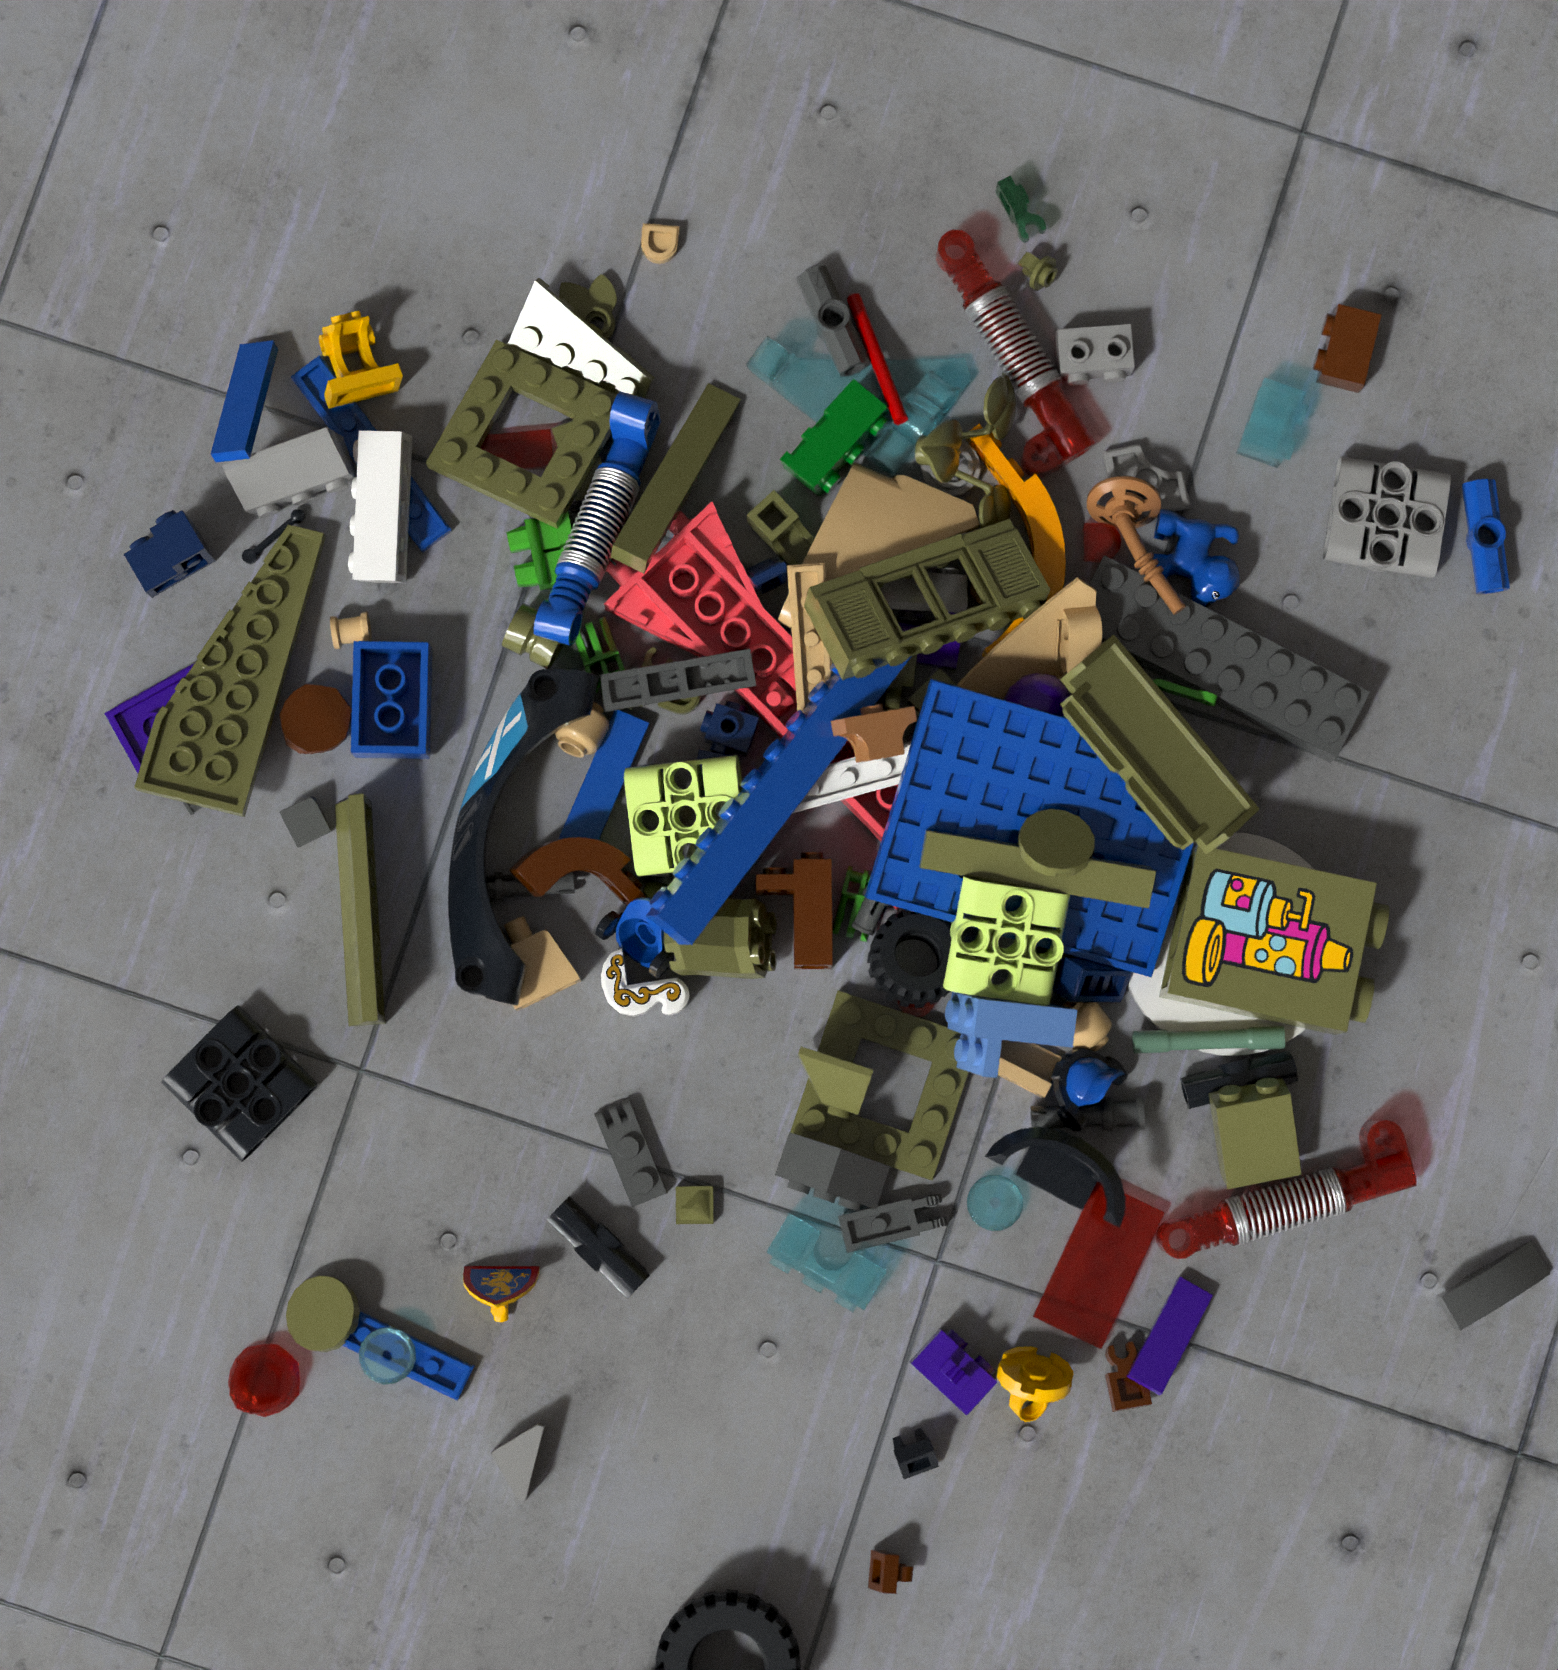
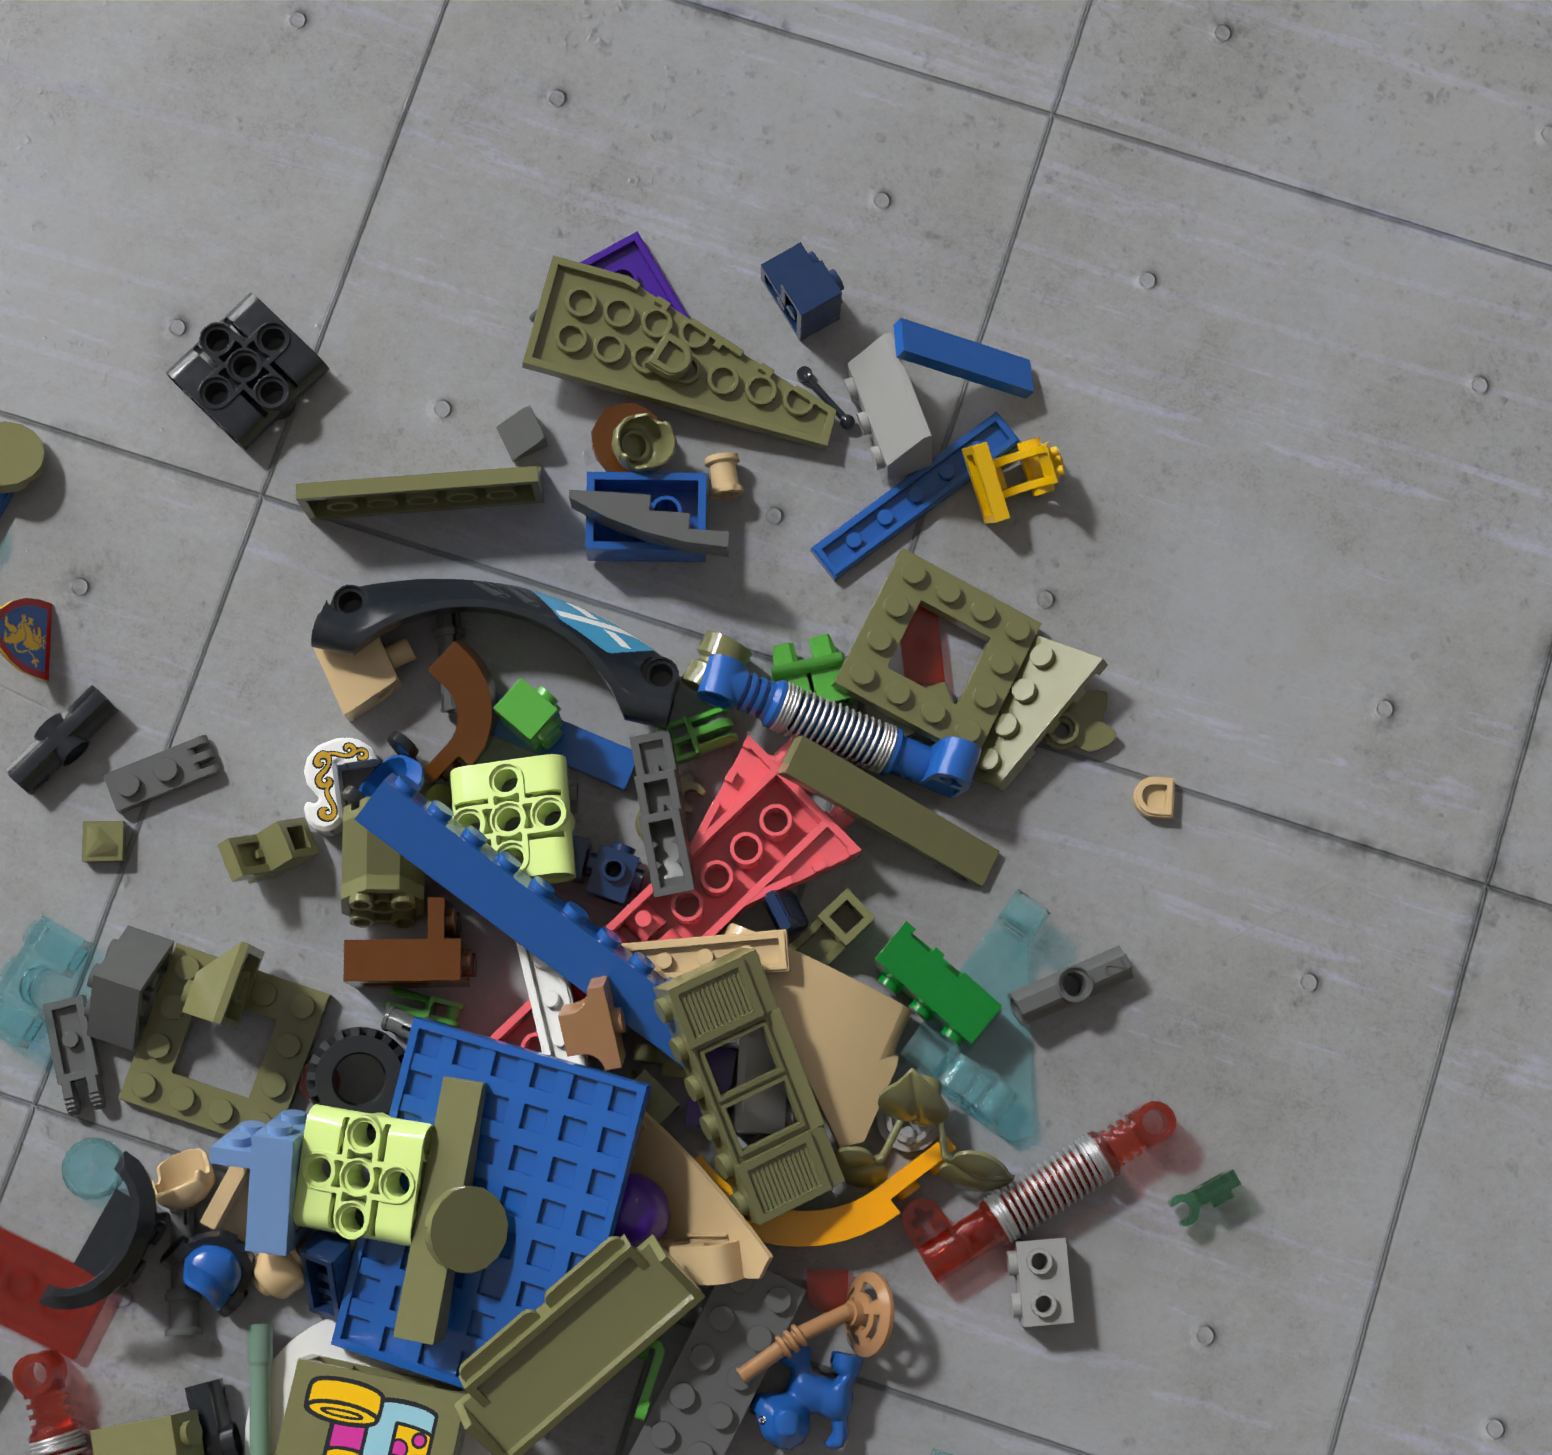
camera: 90 degrees right, 5 degrees down
white brick [348,431,412,583] -> none
tan head [555,702,610,758] -> none
red bar [846,293,908,425] -> none
olive plate [1018,252,1057,291] -> none
light grey tile [1102,444,1191,513] -> none
none -> tan hair [152,1148,216,1209]
none -> olive brick [217,817,320,884]
none -> bright green brick [494,678,563,754]
none -> dark grey slope [569,489,730,557]
none -> olive hair [611,413,677,473]
none -> olive tile [645,331,693,380]

